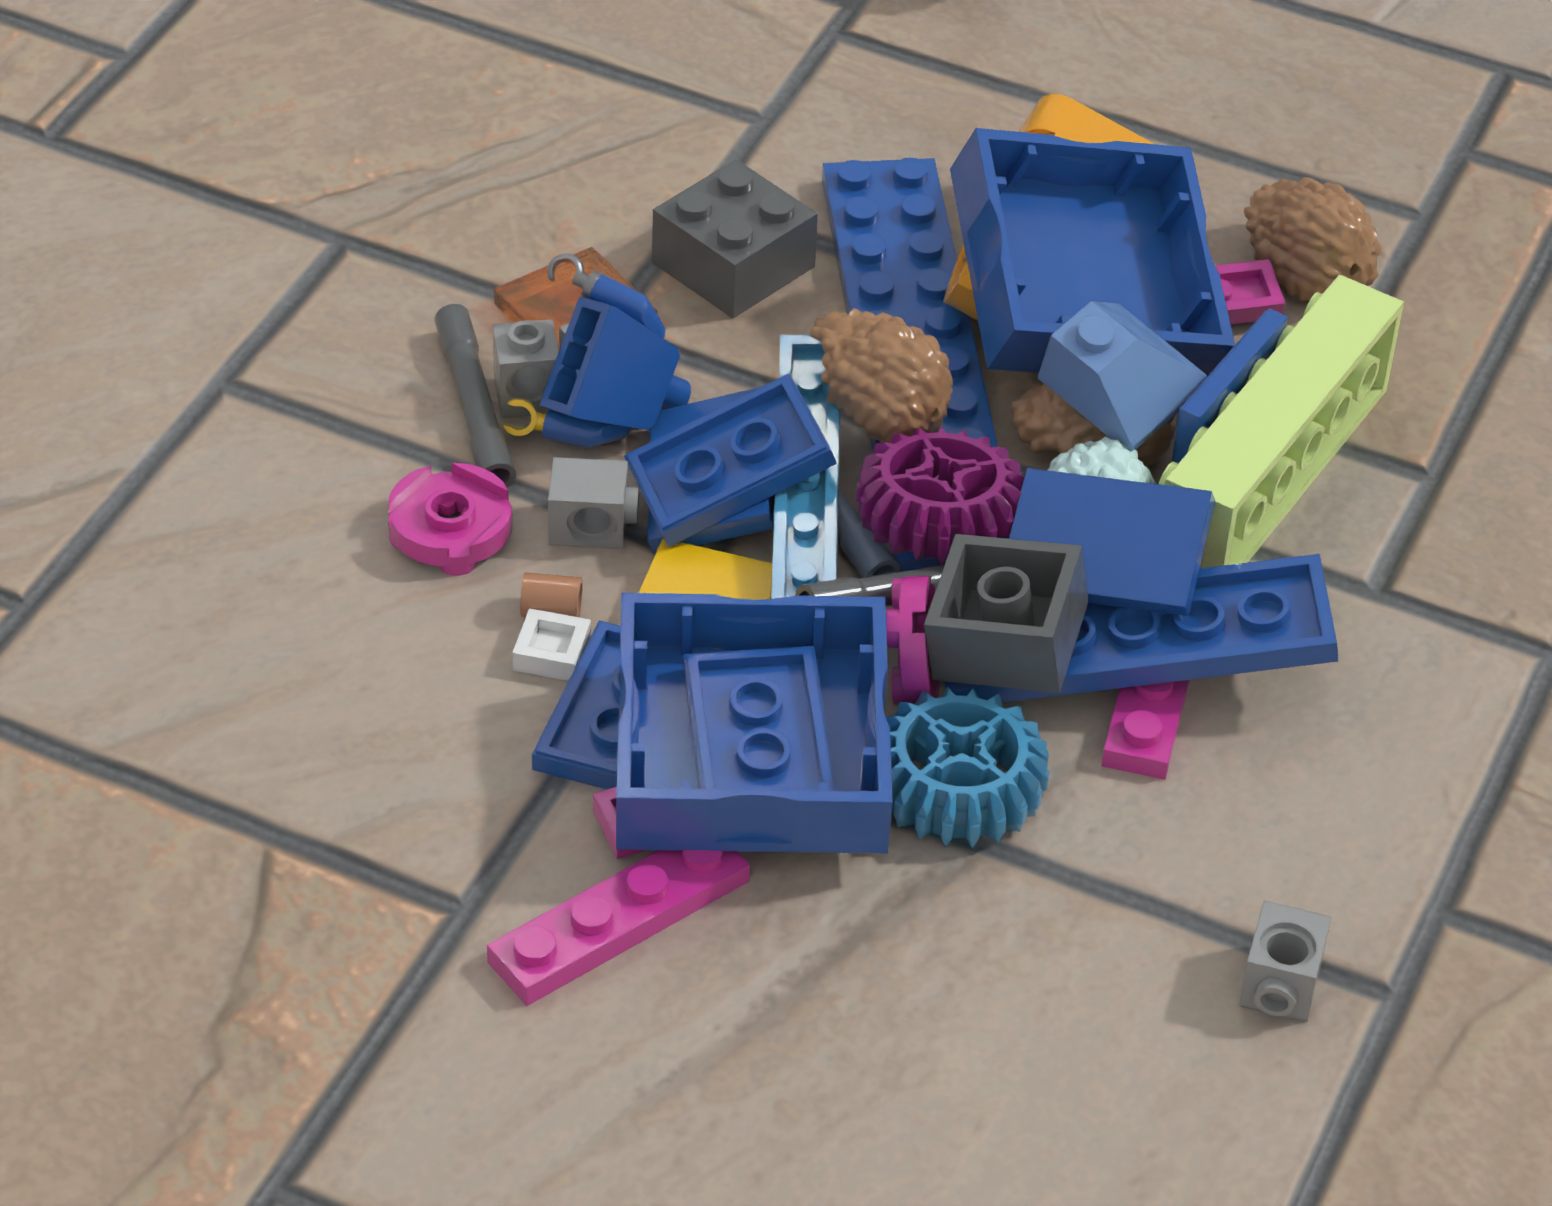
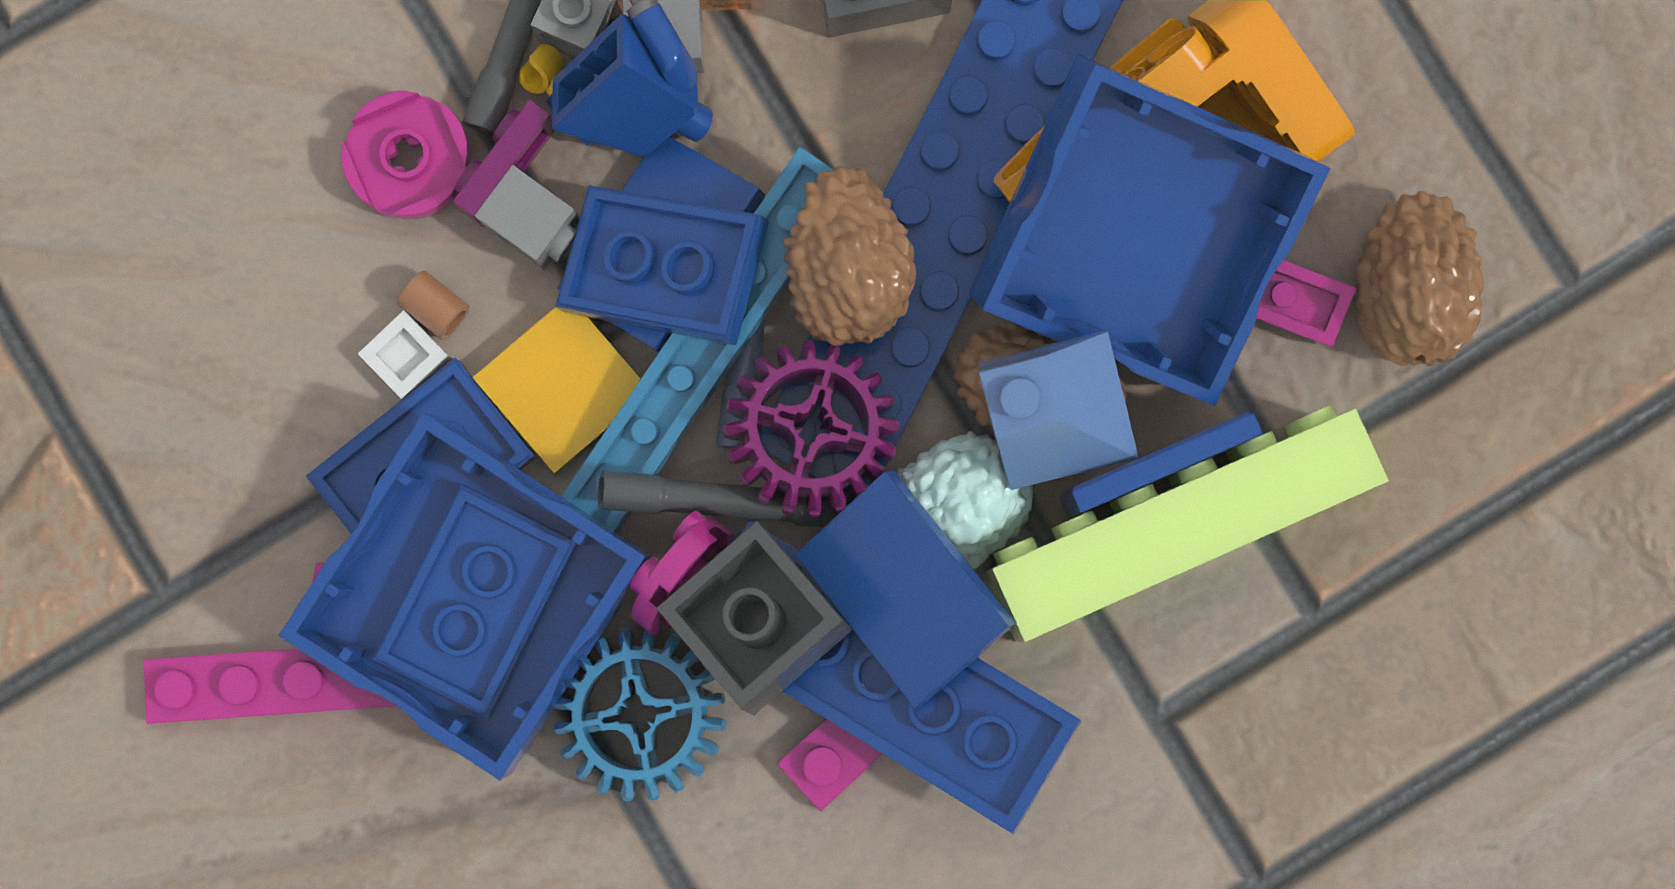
camera: 35 degrees right, 40 degrees up
none -> magenta plate [453,100,556,227]

